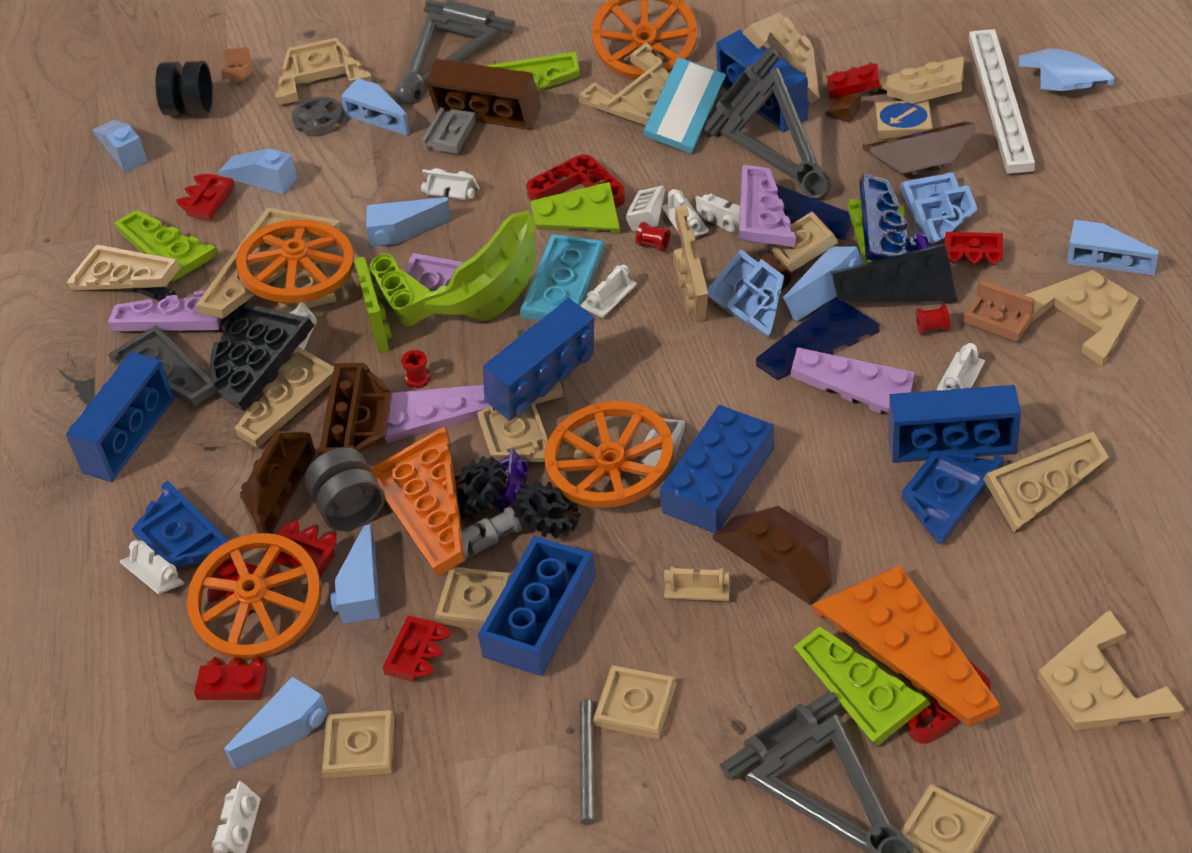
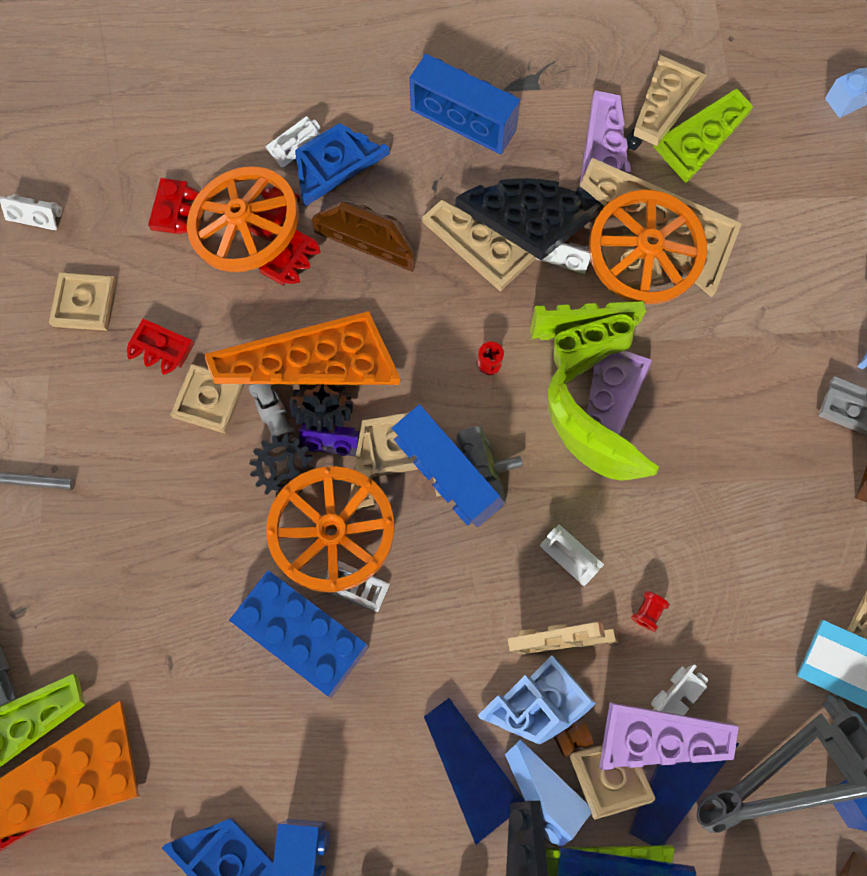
camera: 90 degrees right, 25 degrees up
dark grey wing [108,326,219,407] -> none
red plate [176,174,235,221] -> none
light blue slope [218,148,298,195] -> none
light blue slope [224,677,328,770] -> none
flat silver wheel [305,448,385,531] -> none
reddish brown wedge [319,363,392,456] -> none
light blue slope [330,524,380,624] -> none
light blue slope [366,197,451,247] -> none
lavender wing [386,385,490,443] -> none
white hinge [421,168,479,201] -> none
blue brick [478,536,596,676] -> none
medium azure tile [520,234,605,320] -> none
red beam [526,154,625,208] -> none
lime wing [530,182,621,234] -> none
tan tile [593,665,677,739] -> none
white slope [626,185,665,232] -> none
white hinge [662,189,709,237] -> none
tan hinge [664,566,731,601] -> none
reddish brown wedge [713,506,831,606] -> none
lavender wing [790,348,915,414] -> none

